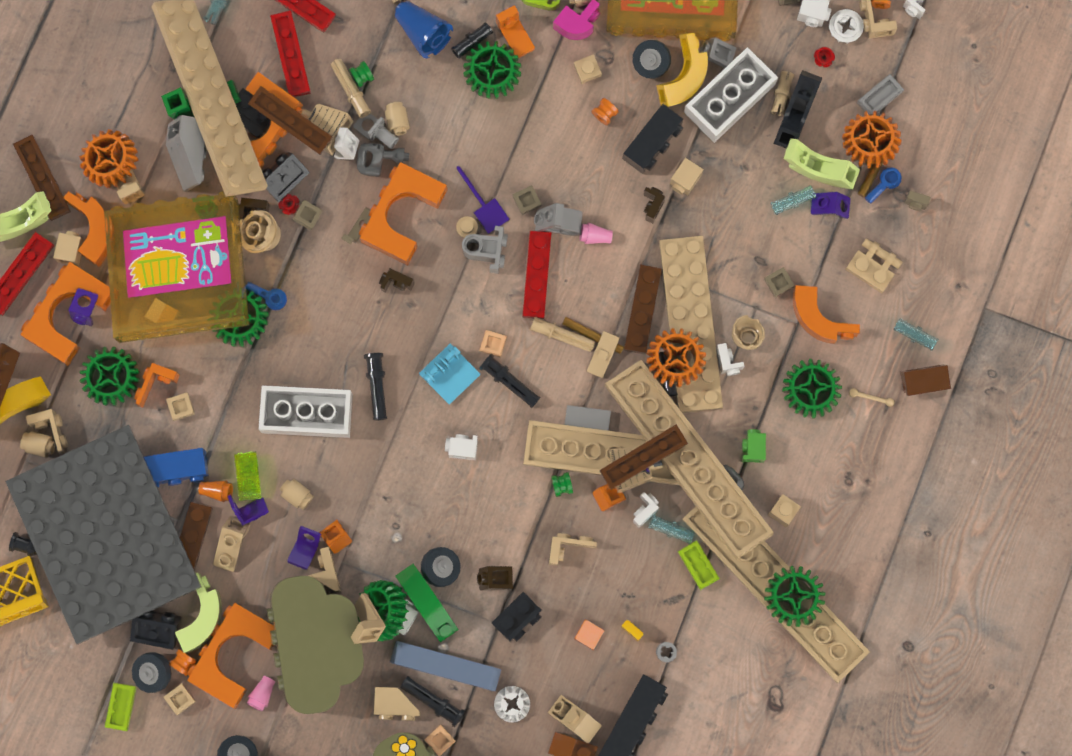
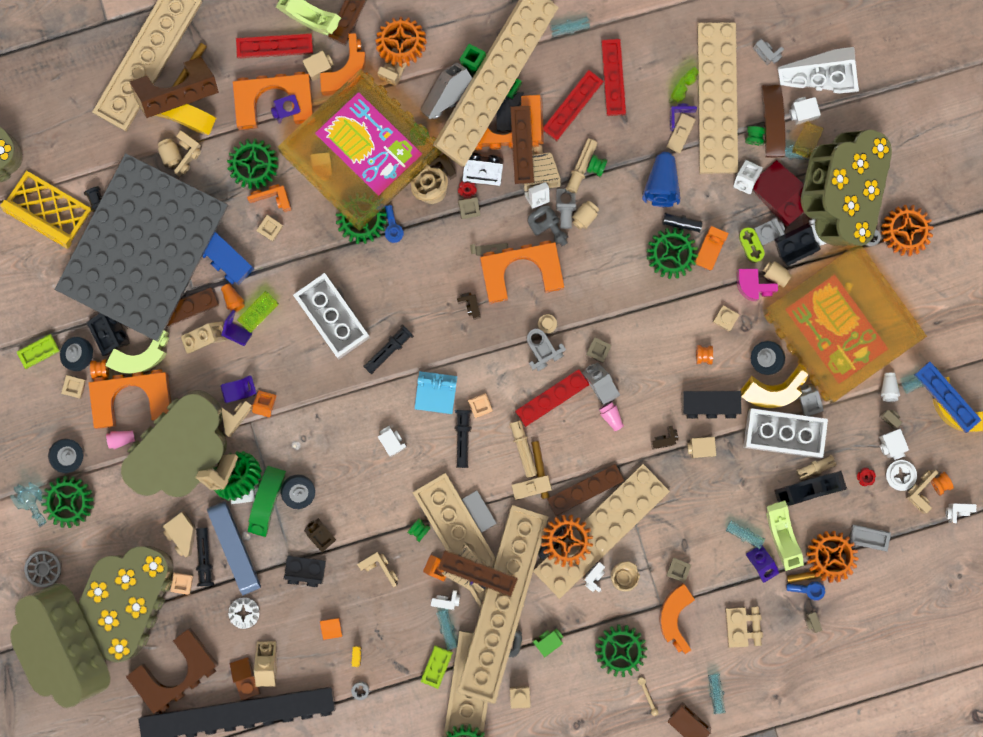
camera: 50 degrees right, 5 degrees up
tan brick [280,479,314,510] -> none
dark purple piece [456,166,510,234] -> none

